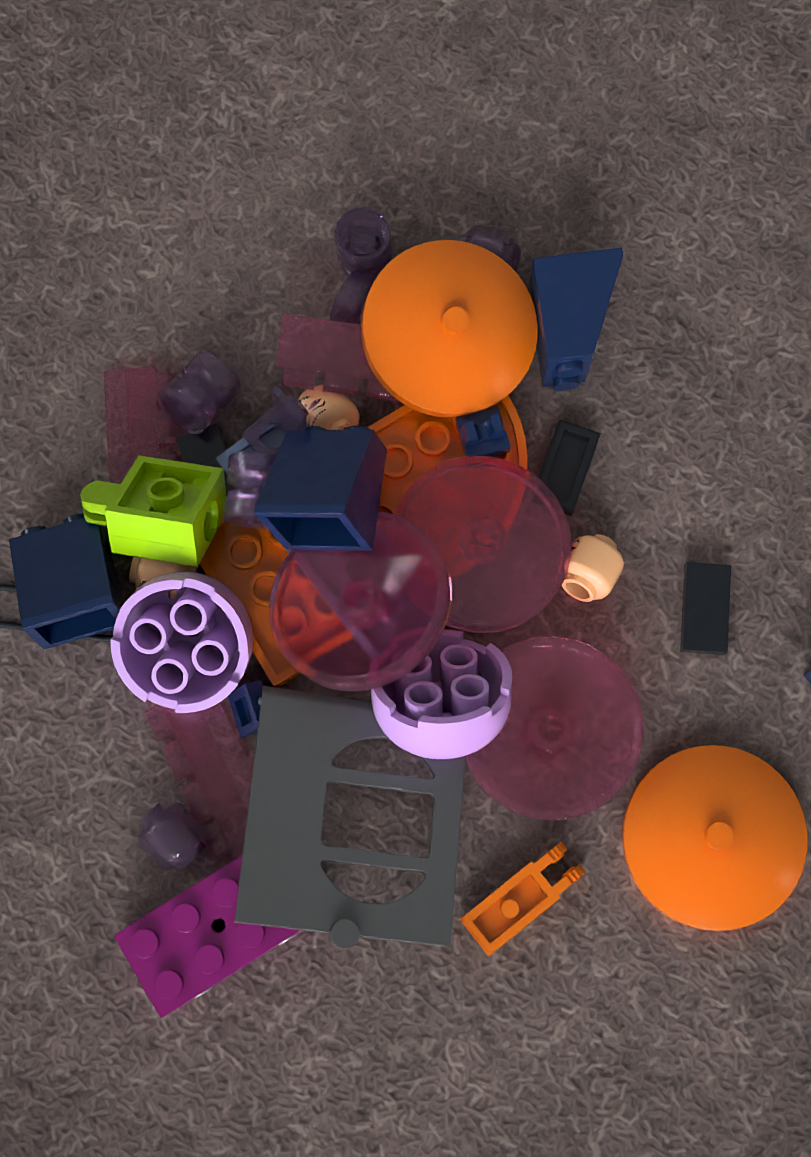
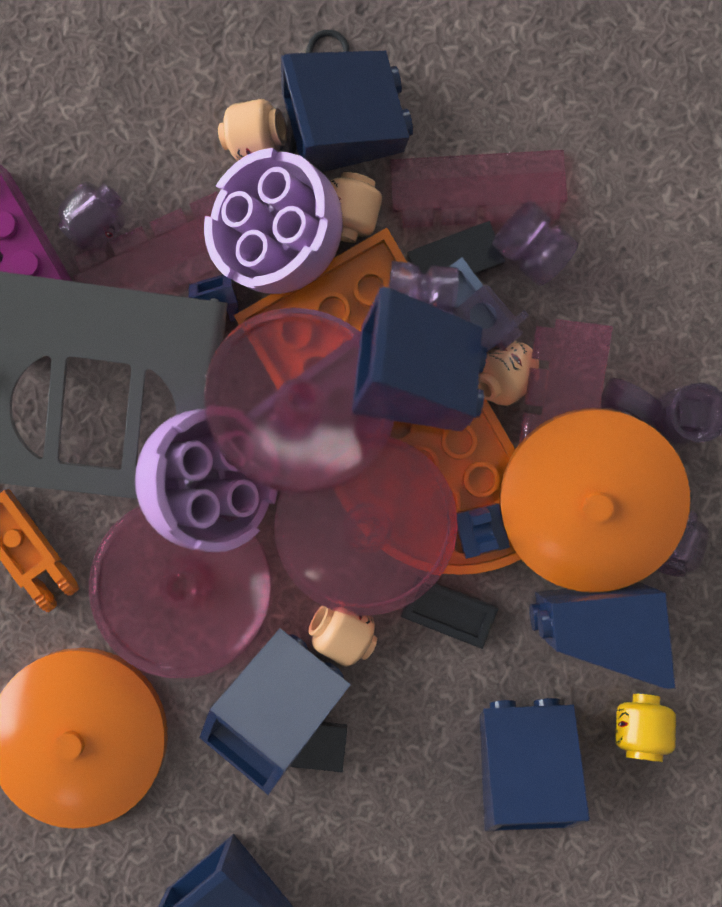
camera: 90 degrees right, 10 degrees up
lime brick [80,455,228,567] -> none
none -> slope [199,628,351,795]
none -> light nougat head [218,99,287,161]
none -> dark blue slope [480,698,590,832]
none -> yellow head [615,694,676,762]

